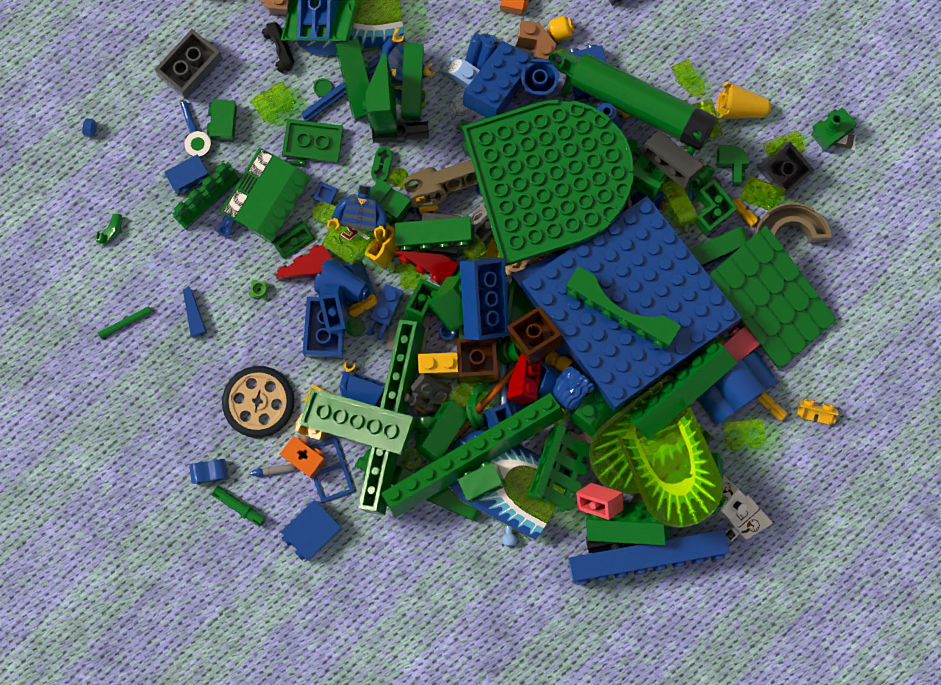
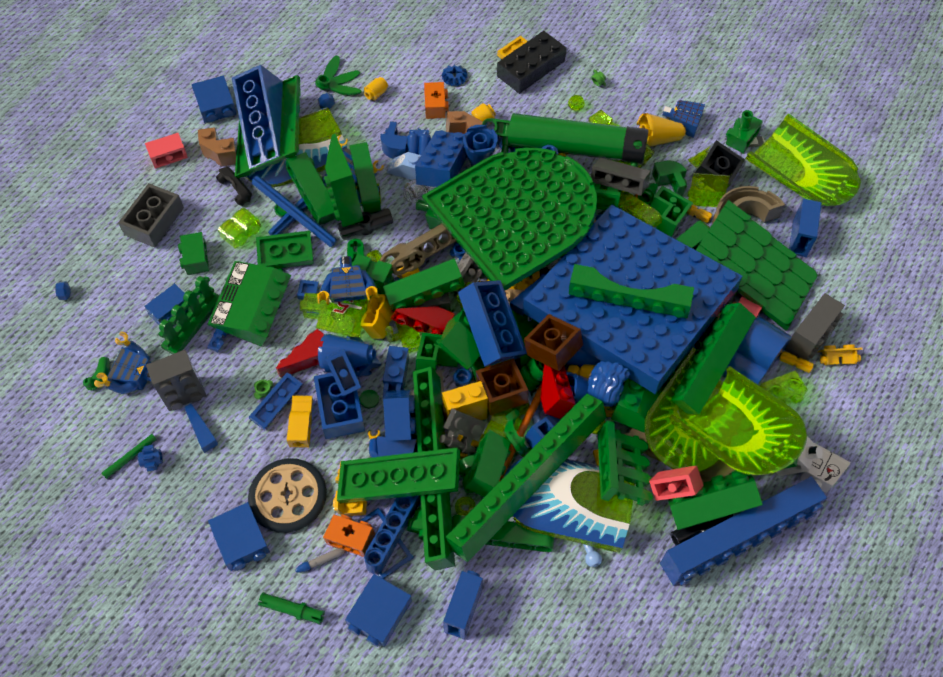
camera: 20 degrees left, 20 degrees down
piece [180,101,211,157] -> none
blue axle [189,459,228,484] -> none
green slope [272,221,315,259] -> none
yellow piece [348,294,378,317] -> none
green brick [458,462,507,503] -> none
none -> blue torso [94,332,152,394]
none -> blue gear [138,445,163,472]
none -> dark grey brick [146,350,207,411]
none -> blue brick [208,502,270,571]
none -> blue plate [249,372,303,430]
none -> blue axle [252,176,337,247]
none -> yellow piece [287,396,313,448]
none -> blue beam [364,495,421,574]
none -> blue brick [380,121,407,159]
none -> blue brick [383,390,416,441]
none -> blue brick [443,570,483,640]
none -> clear neon green plate [568,95,585,111]
none -> bright green plate [591,69,606,87]
none -> blue torso [662,100,705,138]
none -> clear neon green windscreen [745,114,861,206]
none -> dark grey brick [785,293,845,360]
none -> blue brick [789,199,822,258]

